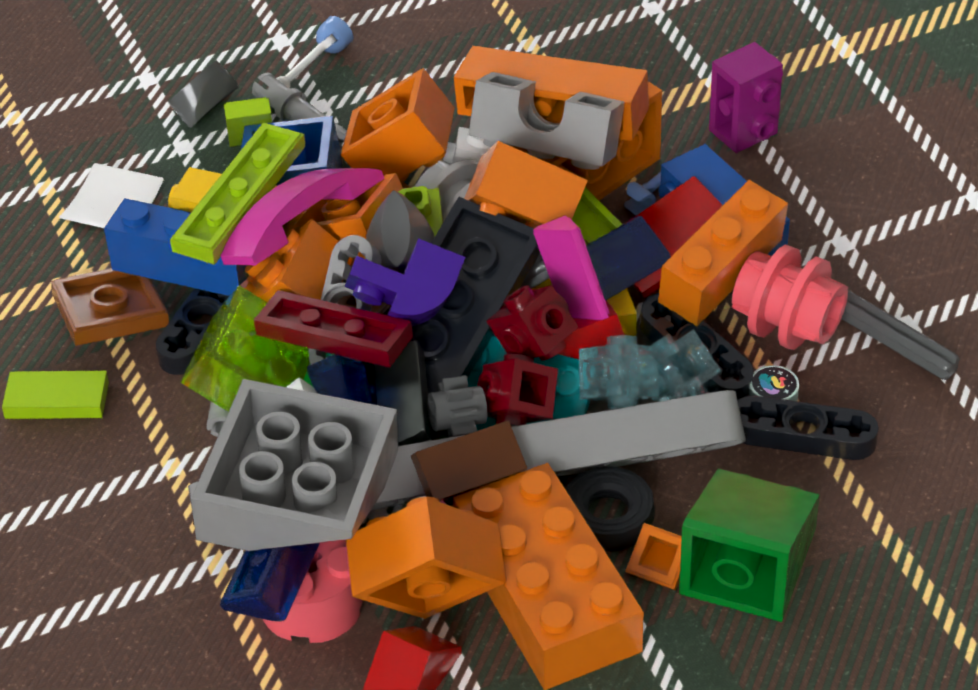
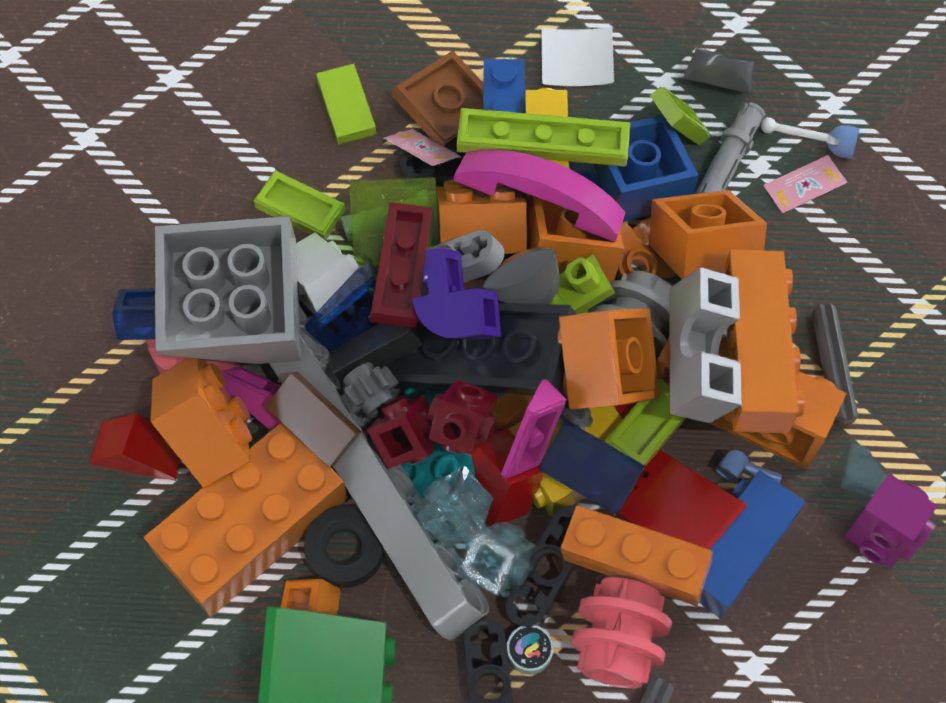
camera: 70 degrees right, 20 degrees up
none -> lime tile [254,170,346,241]
none -> bright pink sticker [384,129,461,166]
none -> bright pink sticker [763,155,848,214]
none -> clear light blue tile [840,442,887,496]

